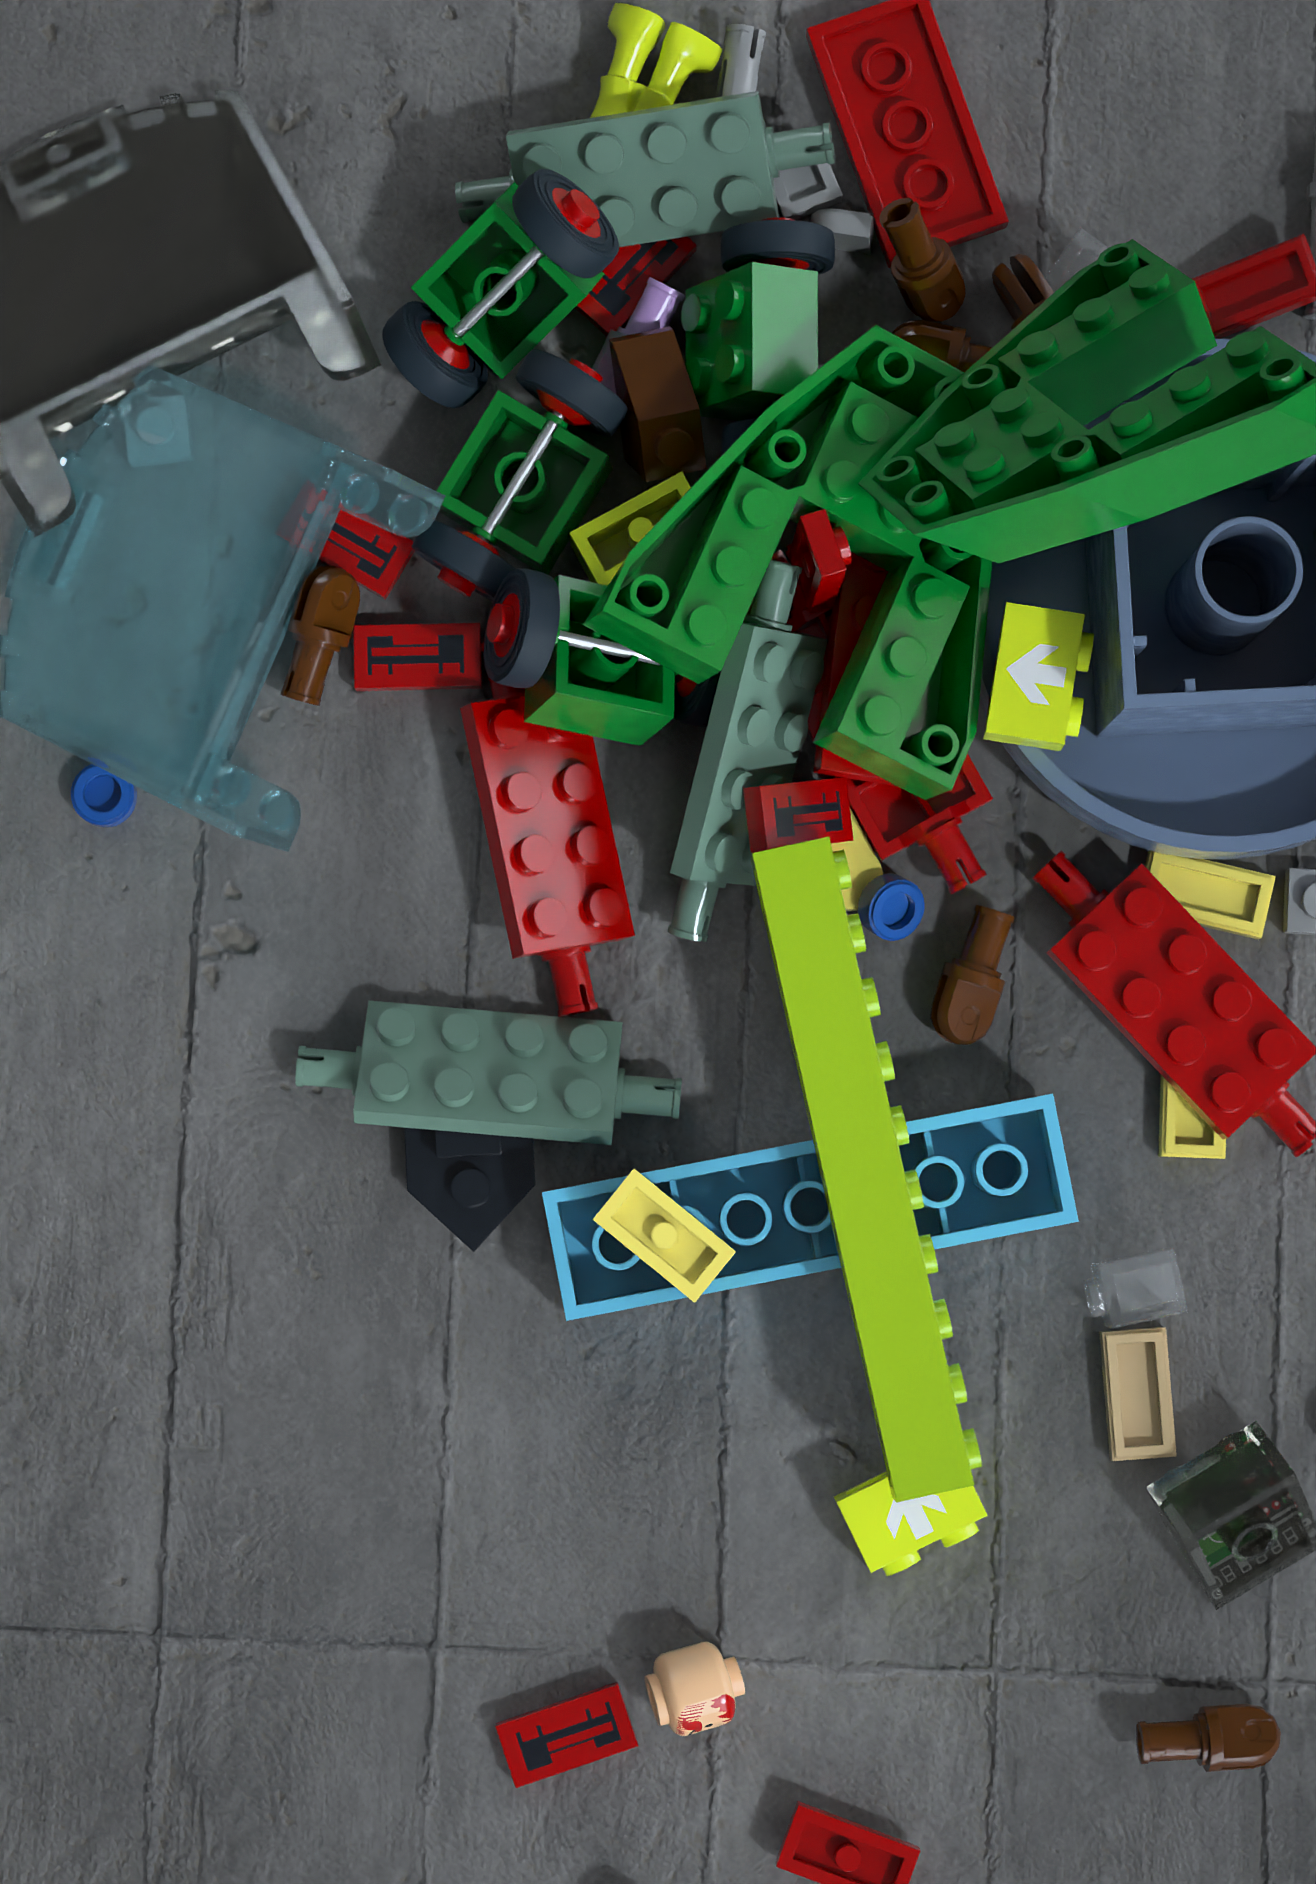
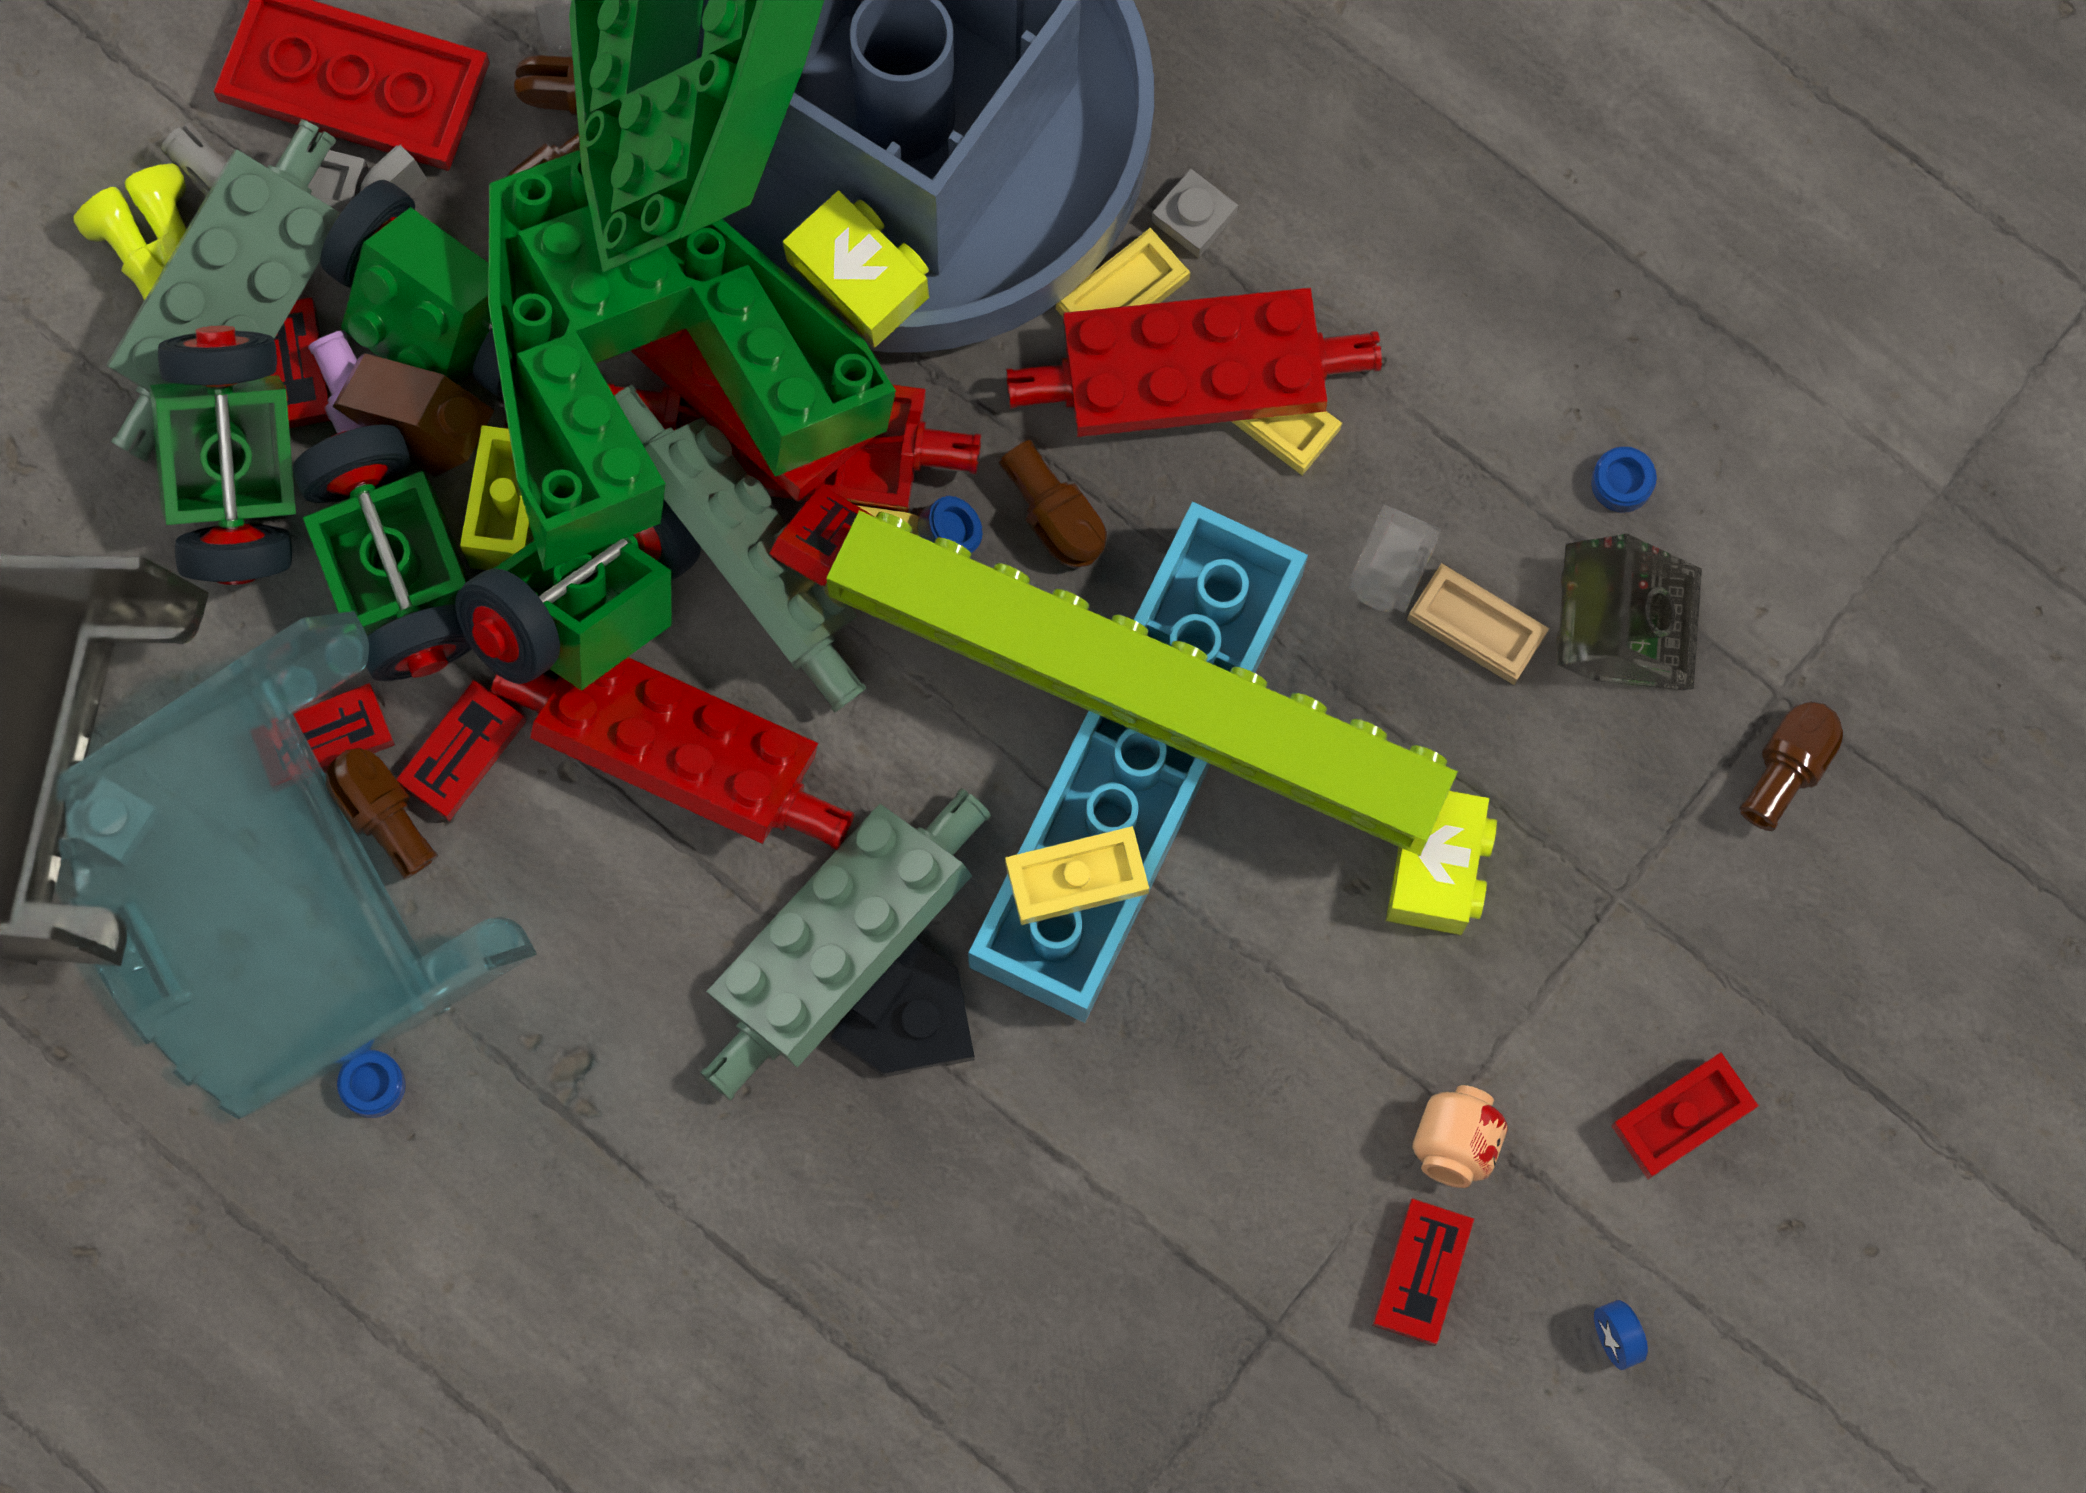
camera: 55 degrees left, 10 degrees down
red plate [789,509,852,614] -> none
reddish brown arm [879,198,966,323] -> none

